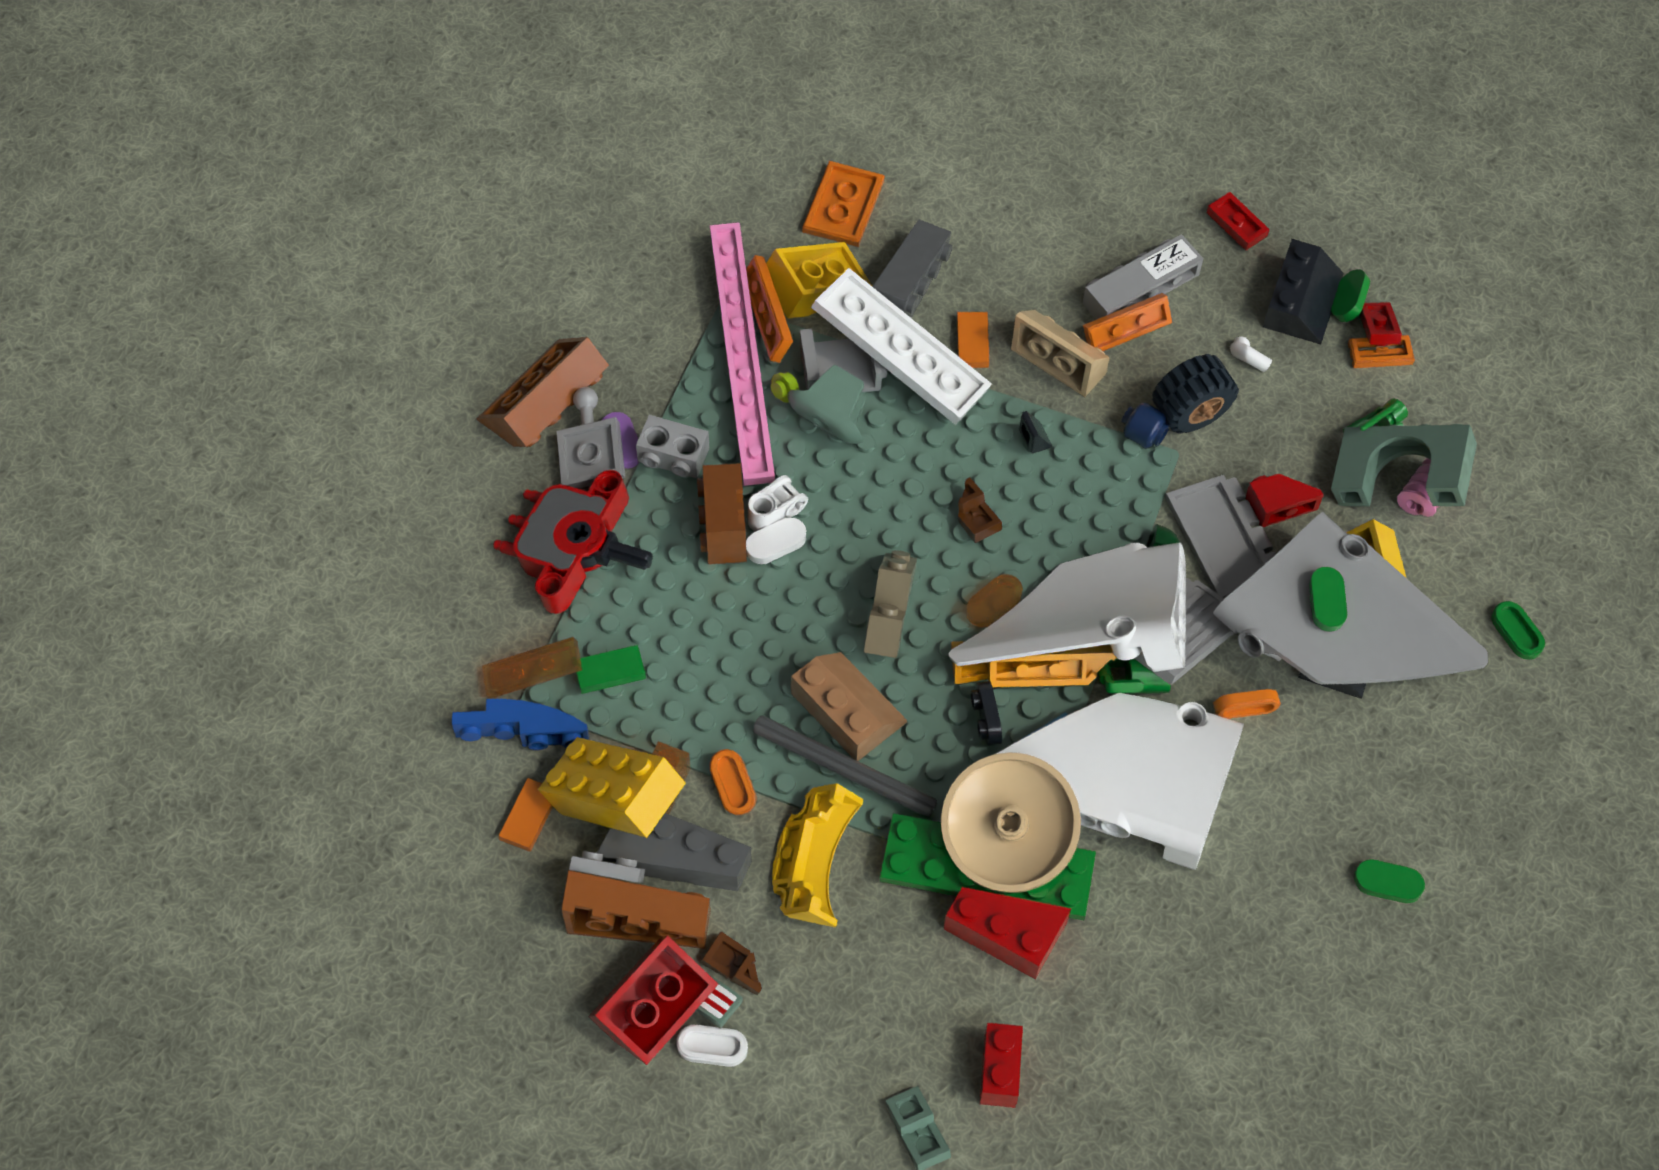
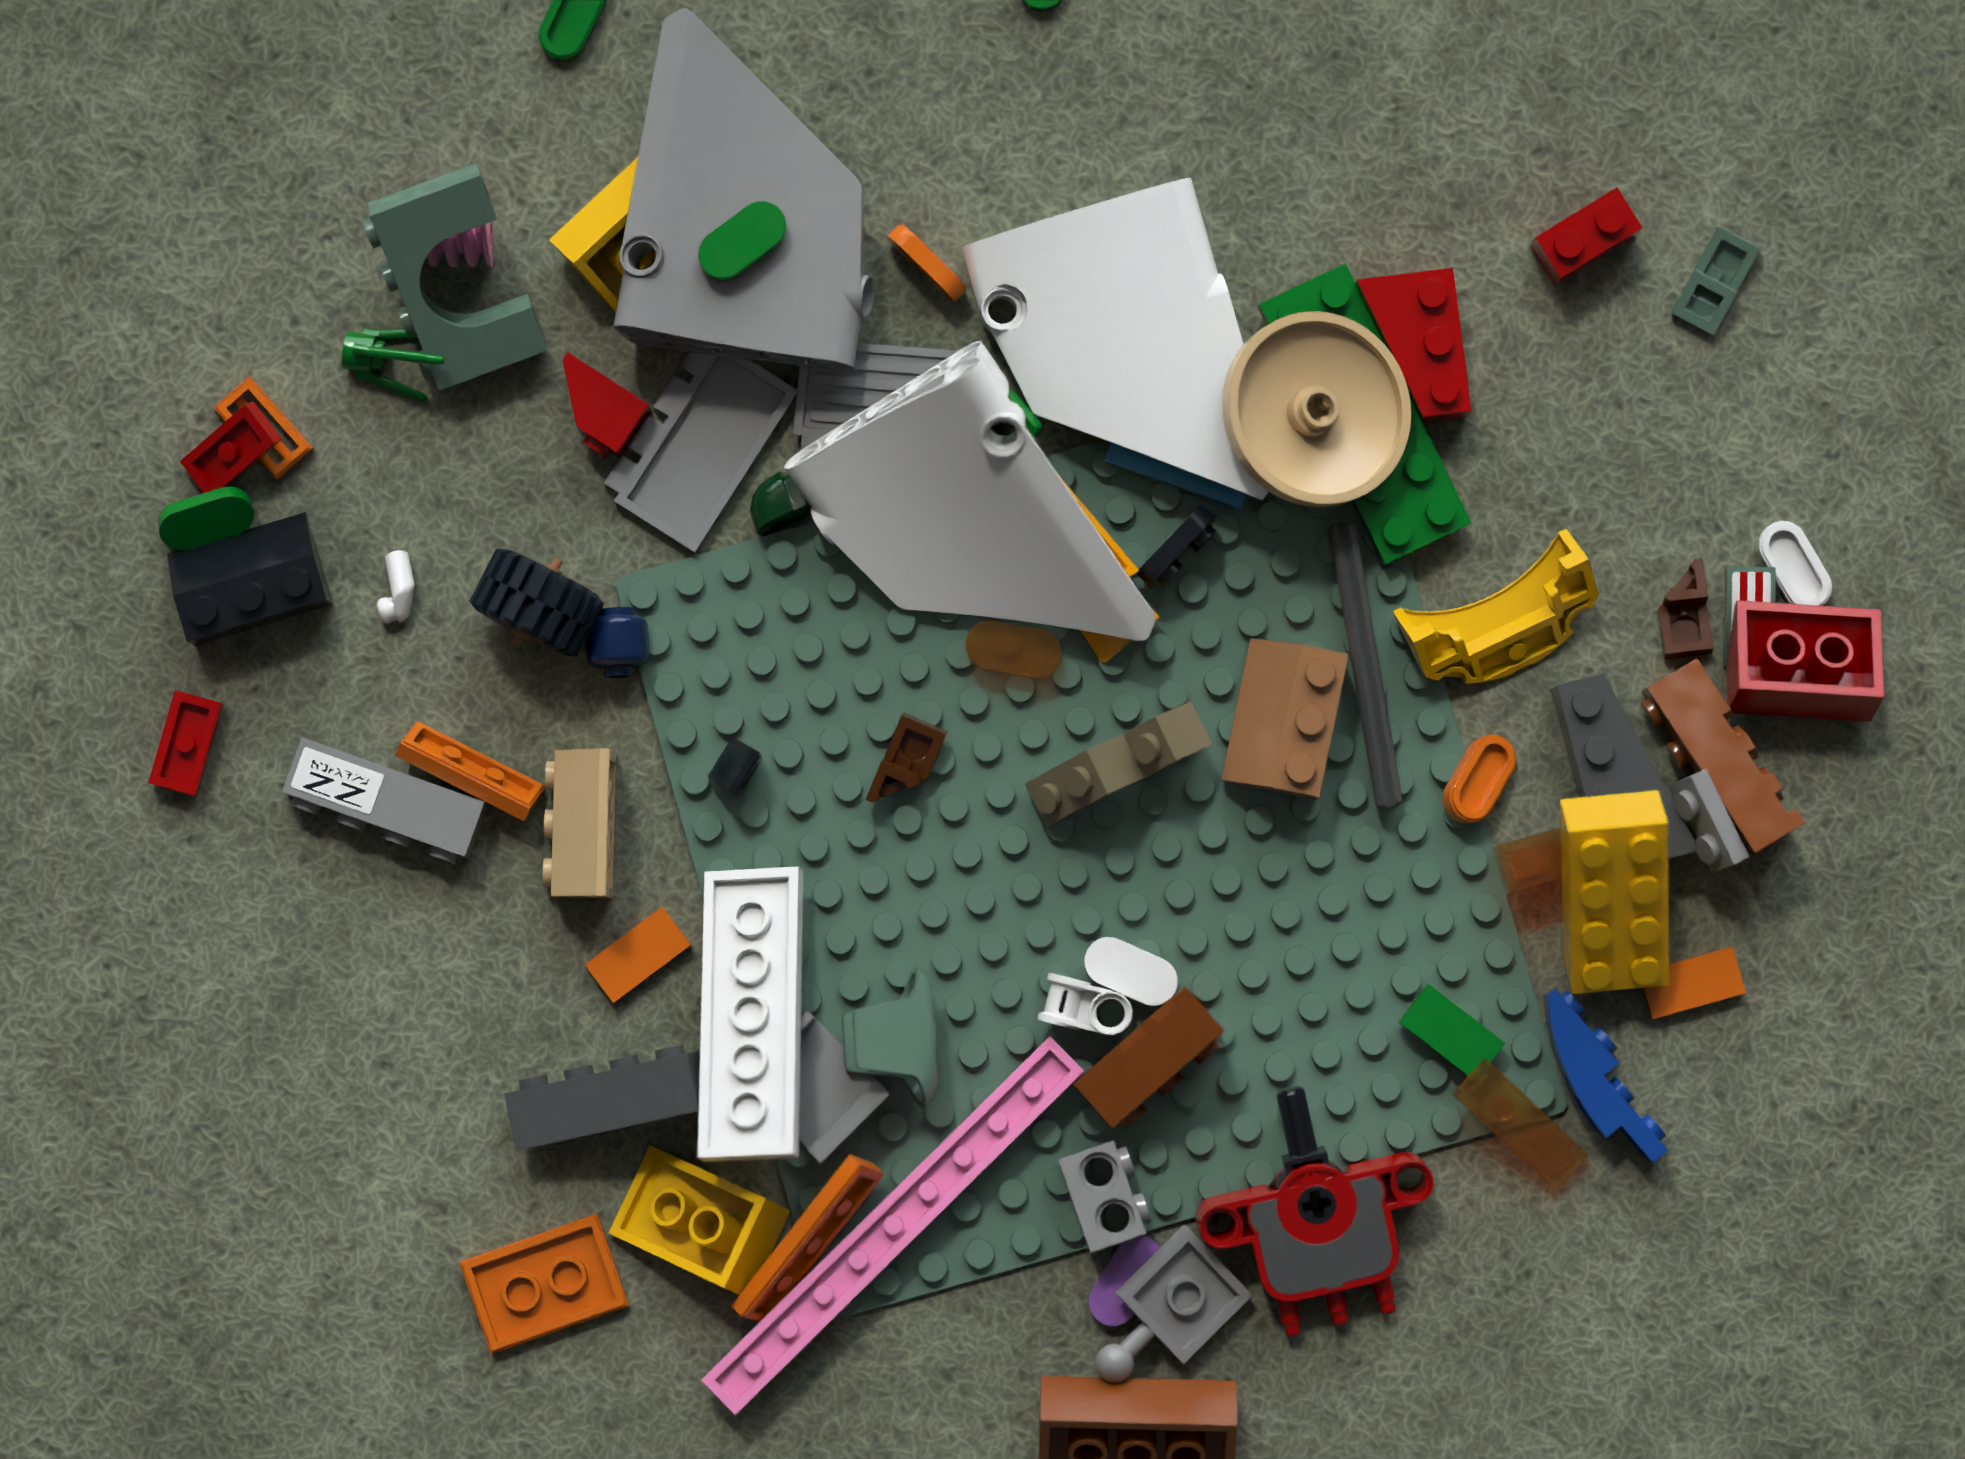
camera: 125 degrees left, 25 degrees up
lime plate [771,372,799,403] -> none

